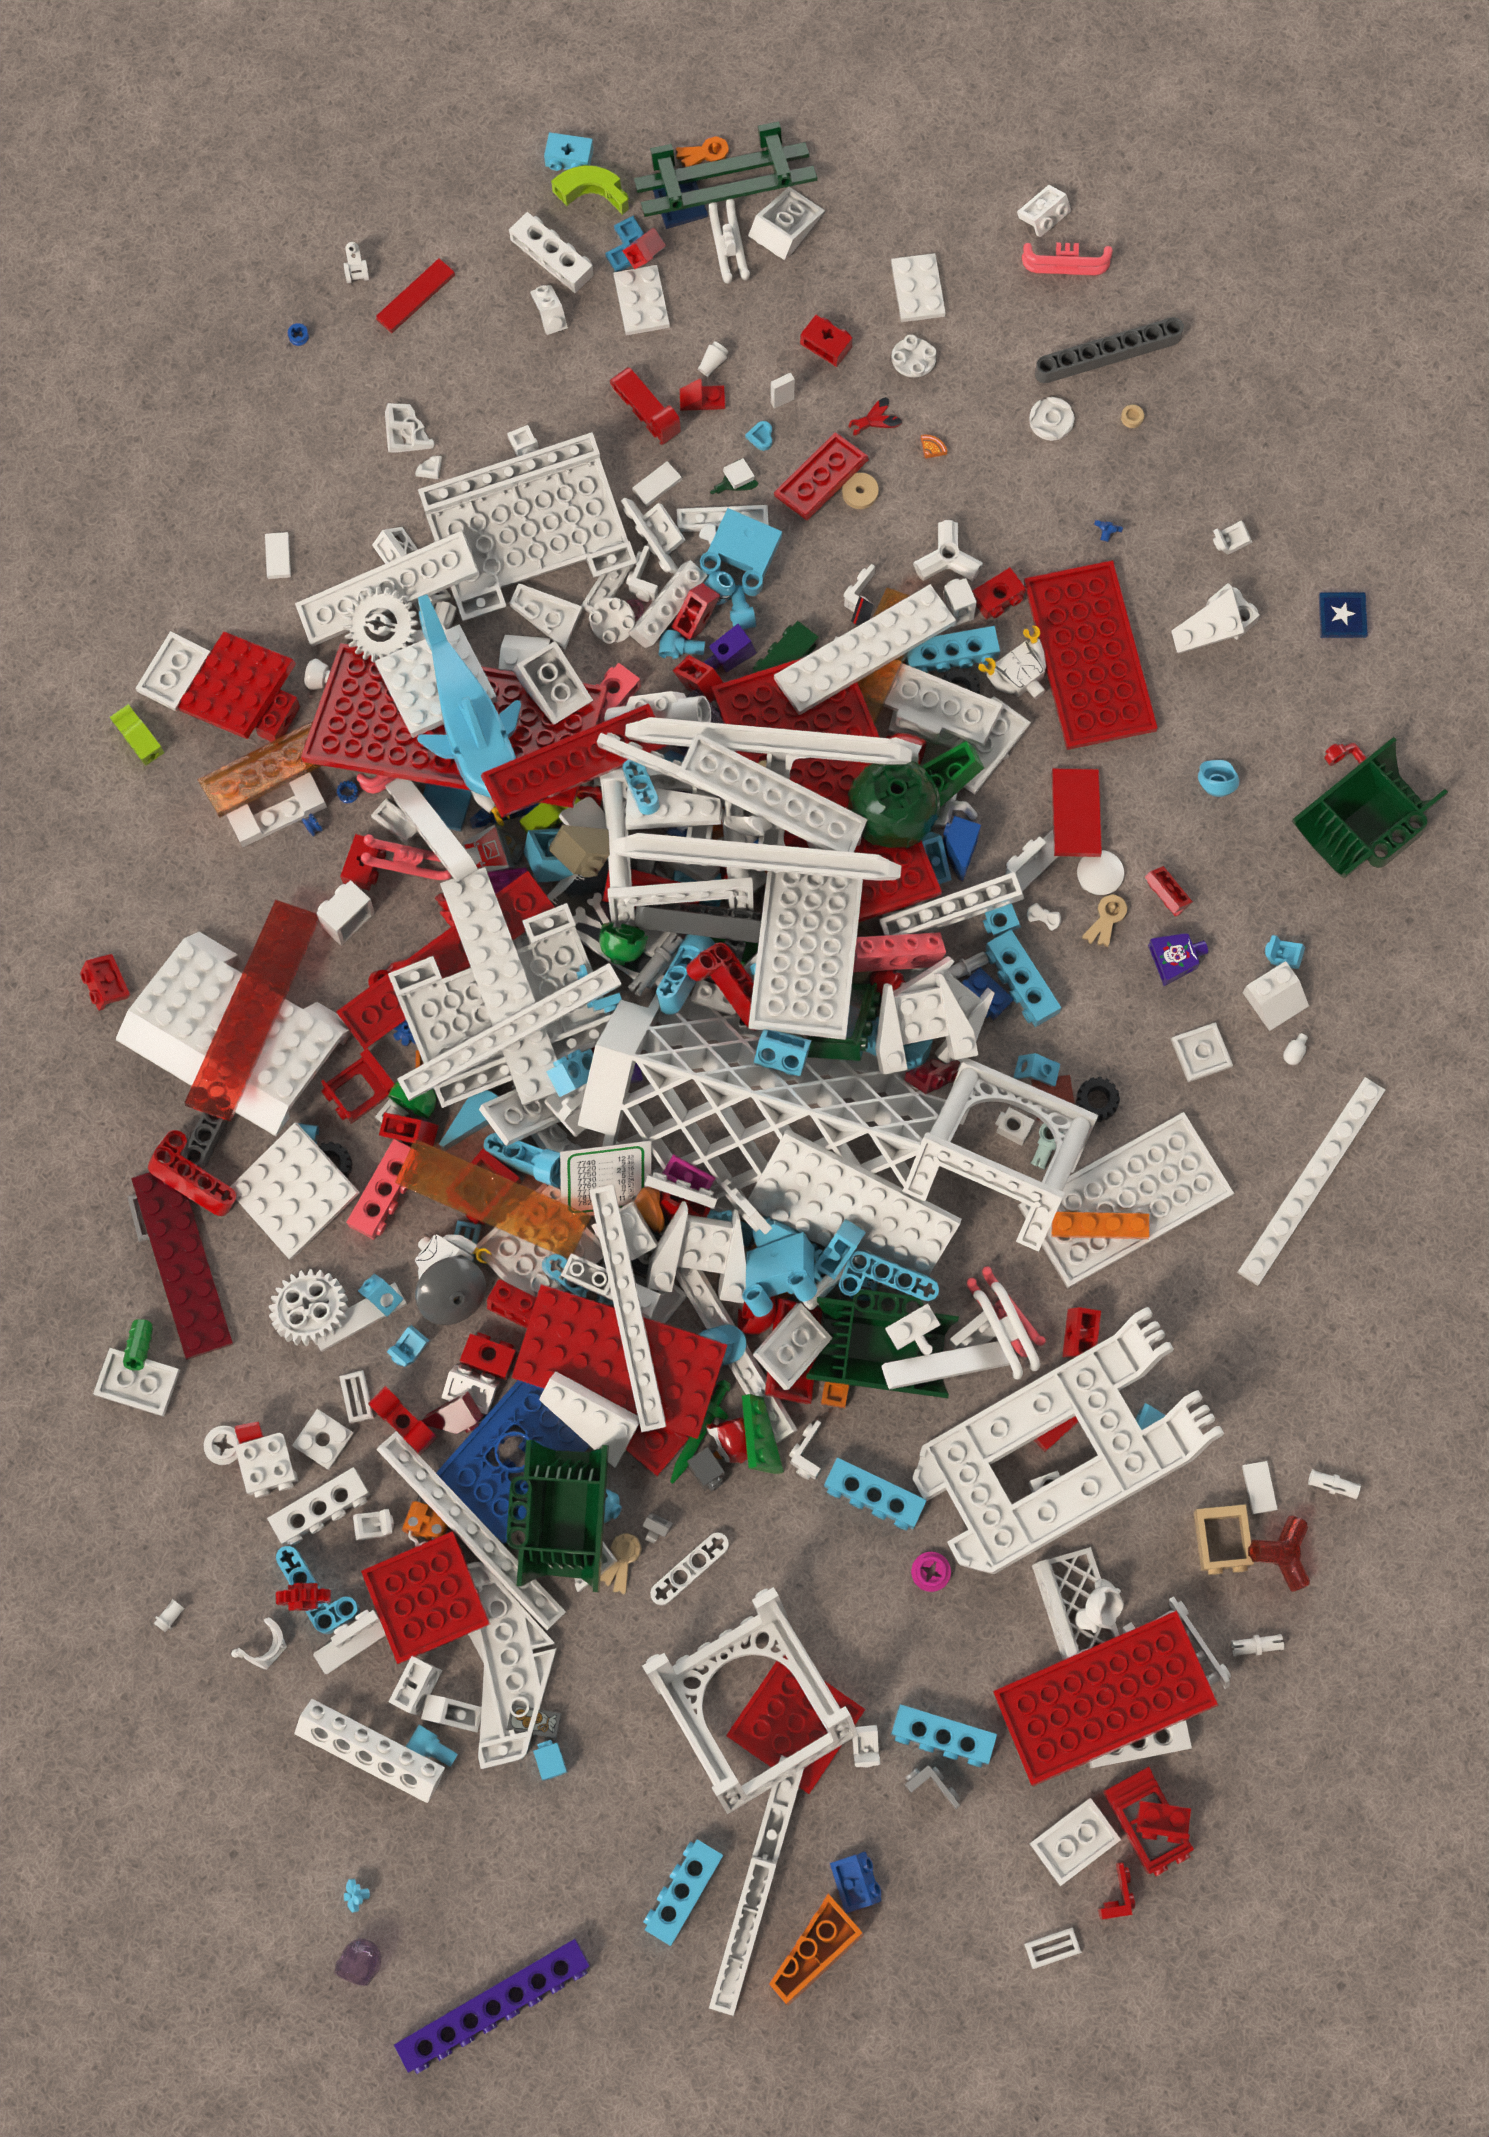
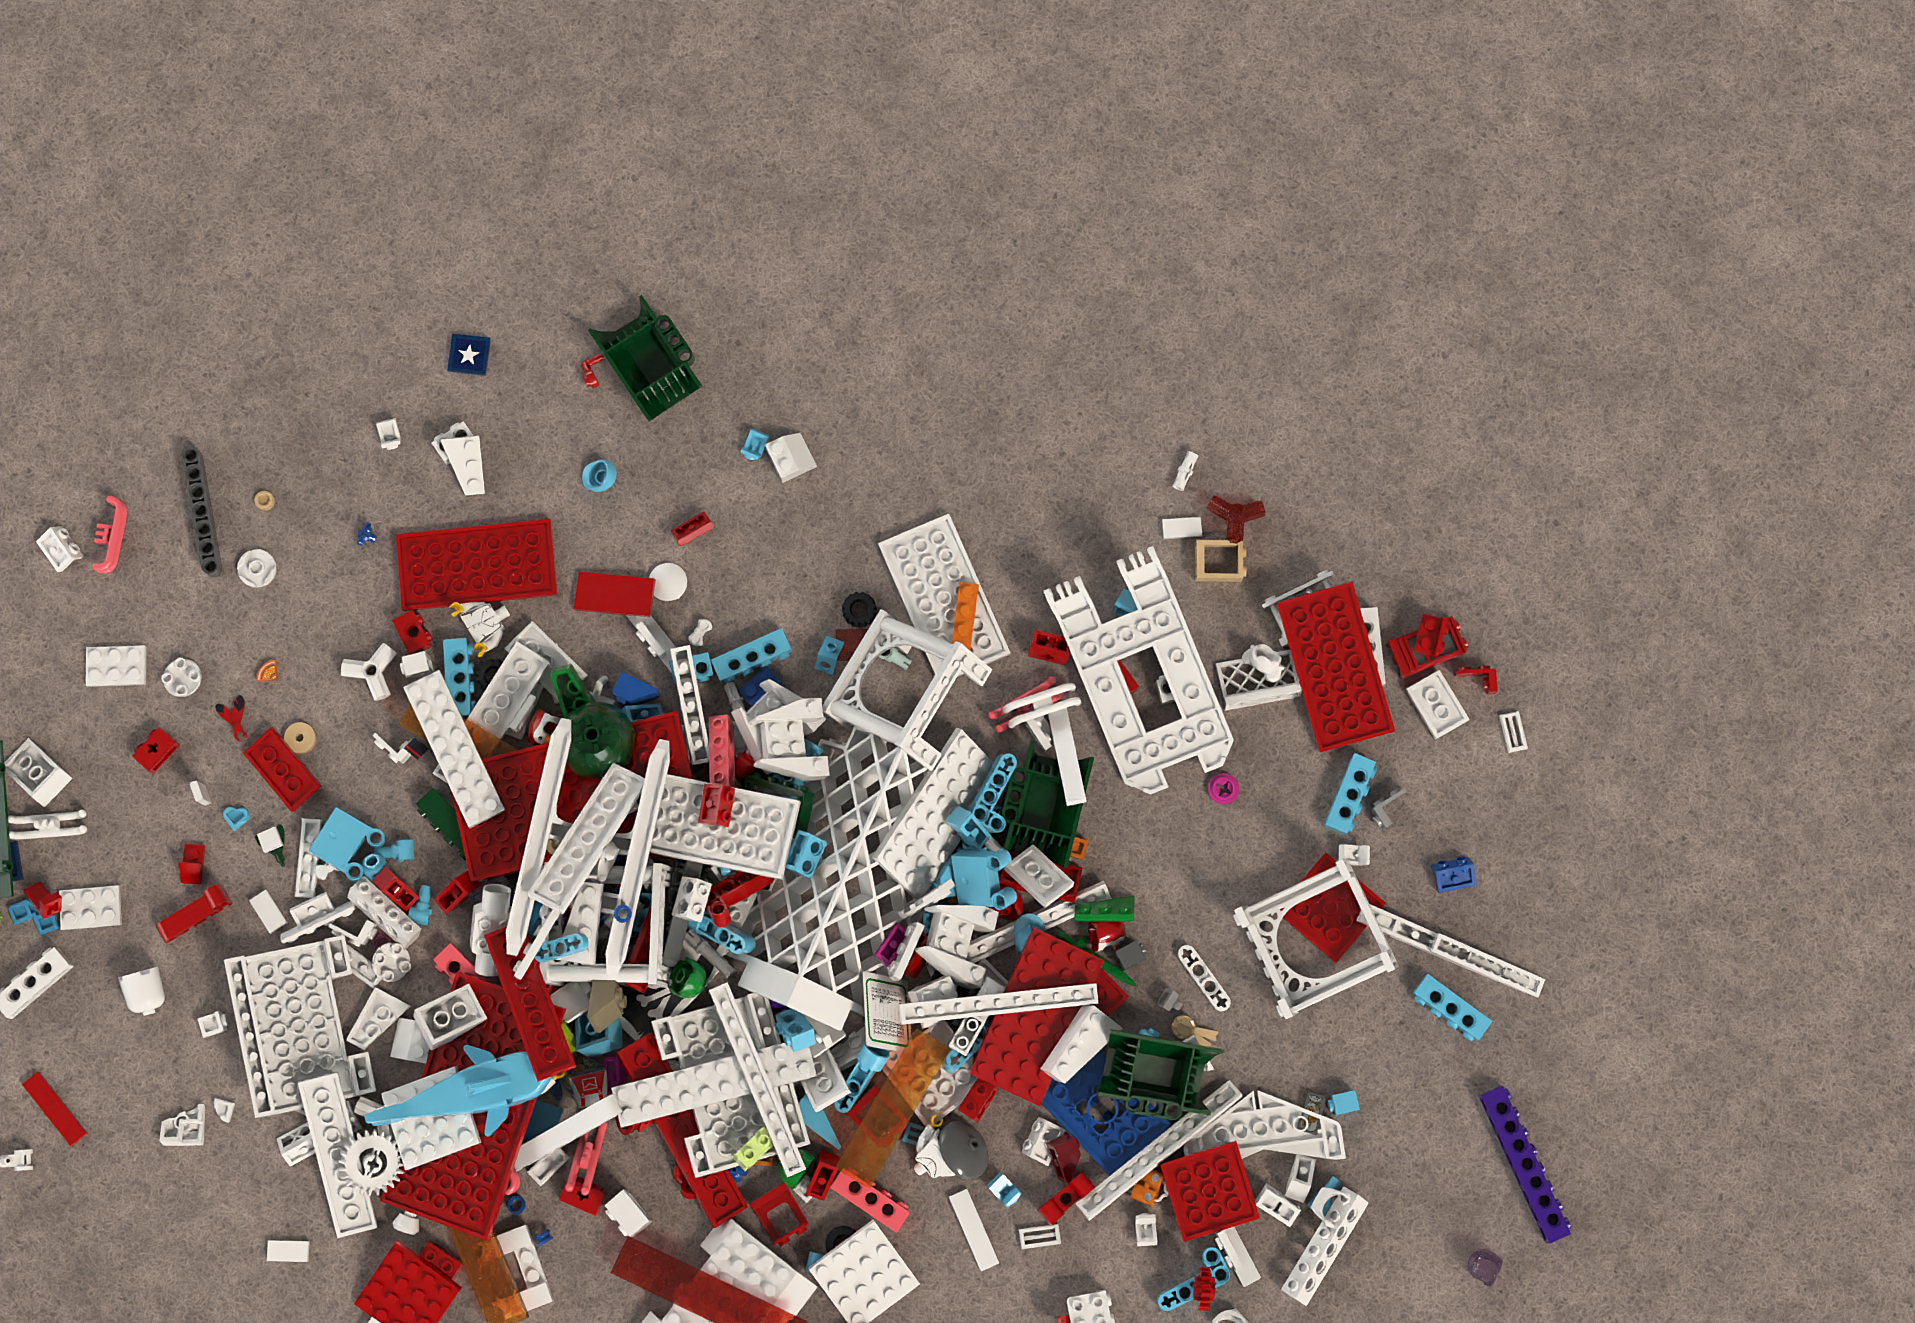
camera: 90 degrees left, 5 degrees up
white brick [267,1467,371,1547] -> none
white gear [269,1269,348,1346] -> none
blue bush [288,323,309,346] -> none
white piece [292,1409,354,1470] -> none
medium azure plant [344,1879,370,1913] -> none
medium azure bracket [358,1273,403,1317] -> none
red brick [459,1332,517,1381] -> none
white bracket [530,285,568,335] -> none
medium azure bracket [576,964,622,1013] -> none
orange hat [635,1186,664,1233] -> none
white cone [698,342,728,377] -> none
dark purple torso [703,624,757,673] -> none
orange wedge [769,1894,864,2006] -> none
white bracket [789,1420,821,1480] -> none
medium azure brick [824,1458,927,1531] -> none
white plate [885,1304,940,1355] -> none
dark red bracket [904,1058,960,1094] -> none
white brick [995,1107,1035,1146] -> none
tan piece [1082,895,1127,947] -> none
dark purple torso [1148,933,1208,986] -> none
white tile [1171,1022,1233,1082] -> none
white pin [1231,1634,1284,1656] -> none
white plate [1237,1077,1385,1286] -> none
white cylinder [1283,1033,1308,1065] -> none
none -> white cylinder [118,967,165,1016]
none -> blue axle [614,905,632,923]
none -> white brick [672,876,712,922]
none -> red bracket [698,784,735,827]
none -> yellowish green window [731,1126,773,1171]
none -> white helmet [1311,1187,1351,1228]

